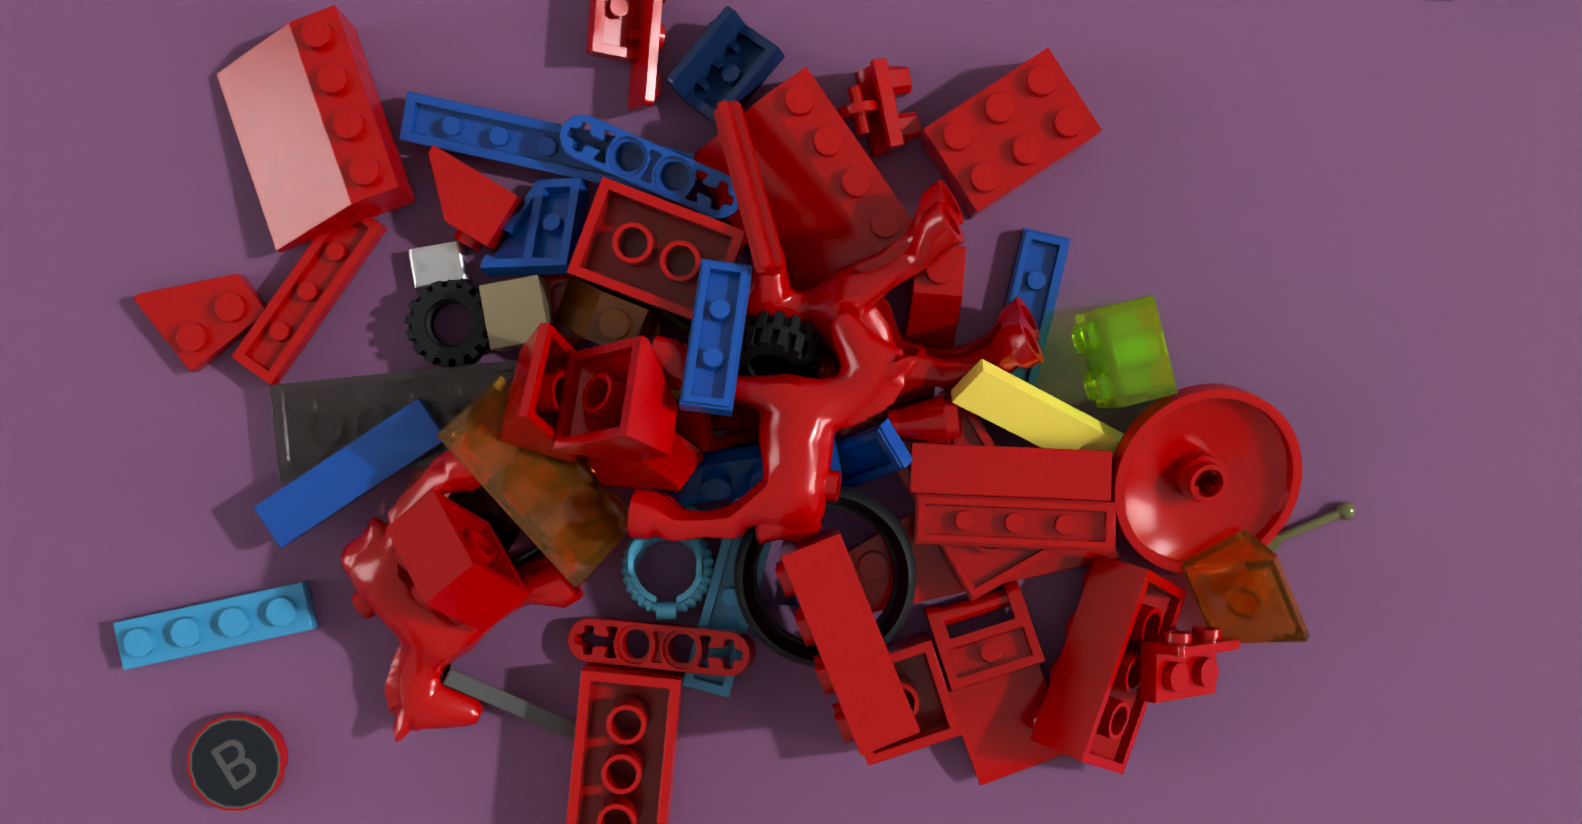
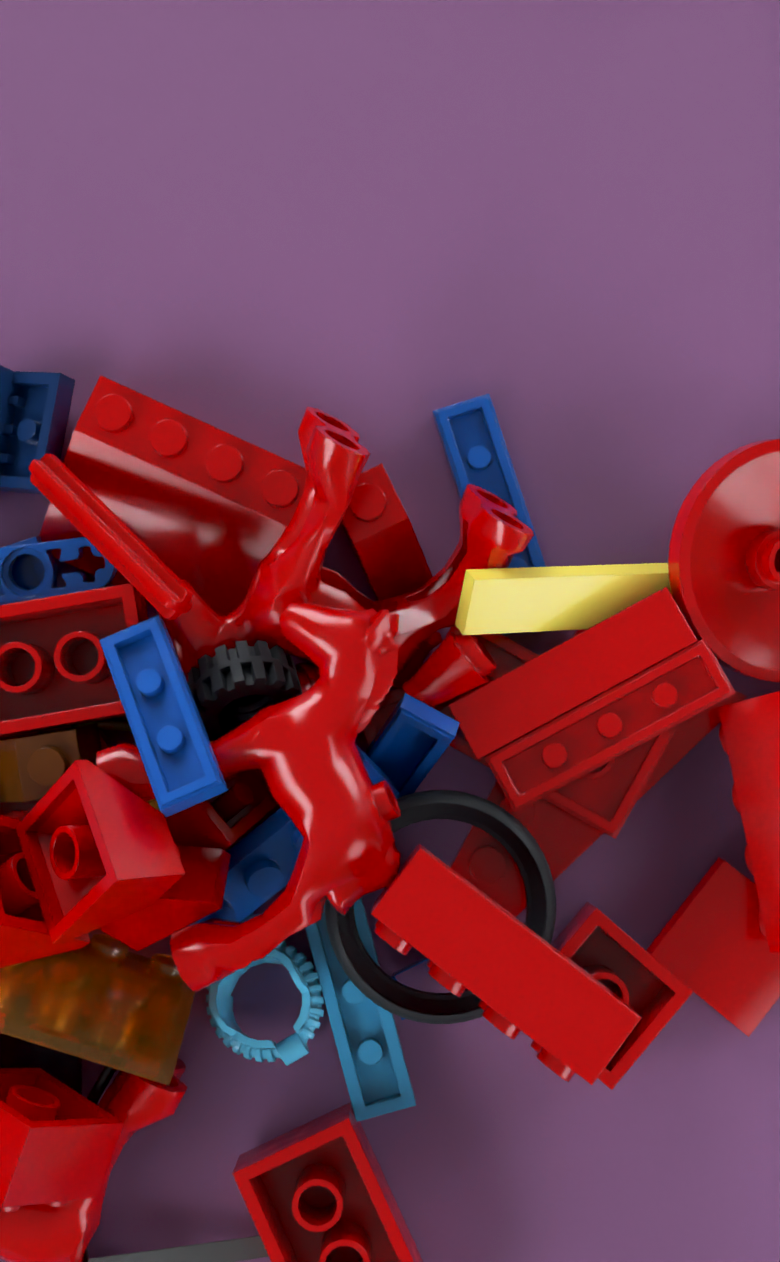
camera: 35 degrees left, 5 degrees down
red beam [568,616,756,677] -> none
red hips [838,57,922,157] -> none
red brick [918,48,1102,219] -> none
red plate [924,581,1045,692] -> none
clear neon green brick [1071,294,1178,408] -> none

